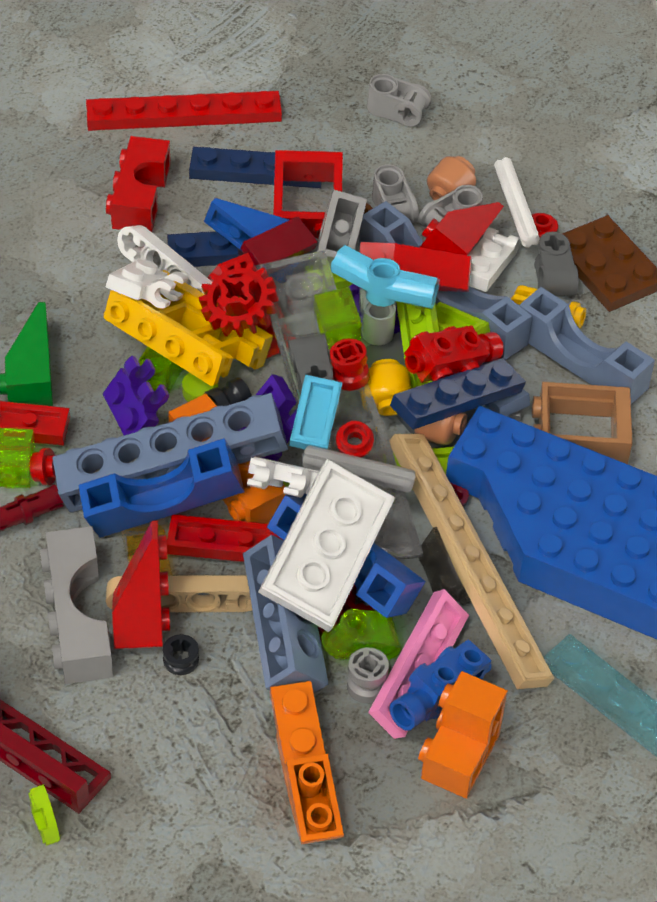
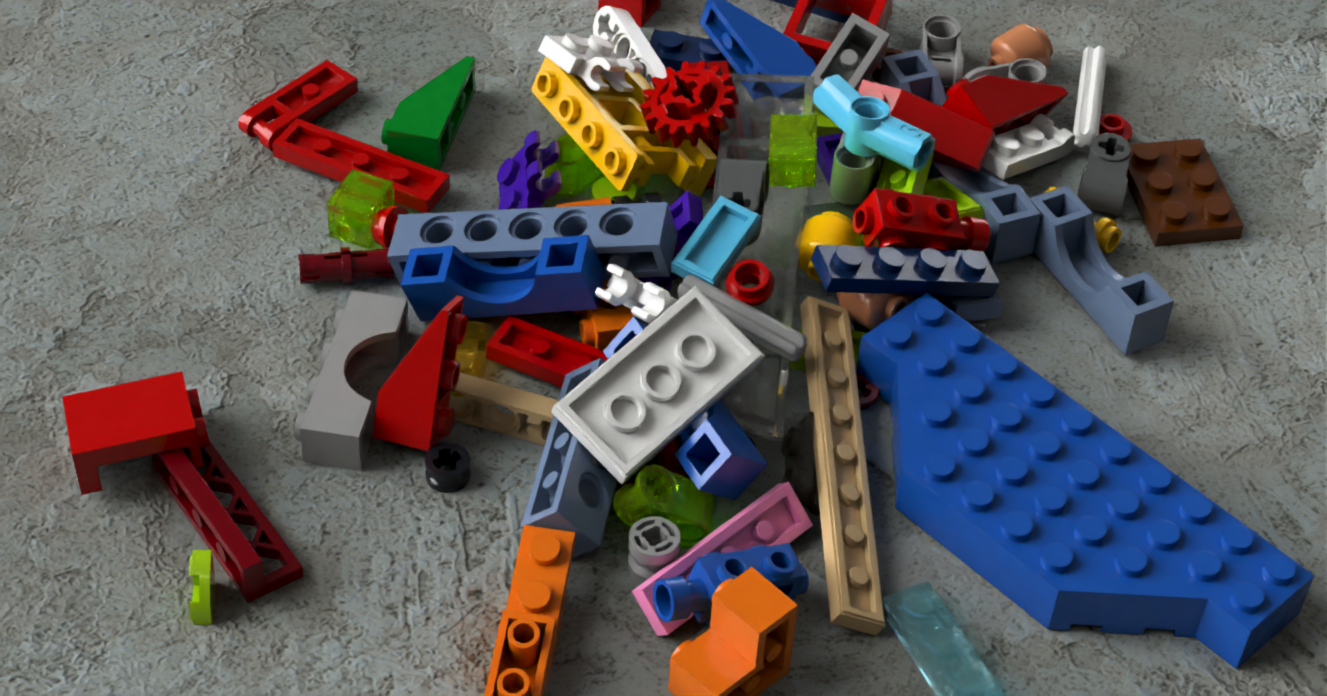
camera: 20 degrees right, 5 degrees down
dark red tile [240,217,318,272] -> none
red wheel [329,338,370,391] -> none
medium nougat window [532,382,632,464] -> none

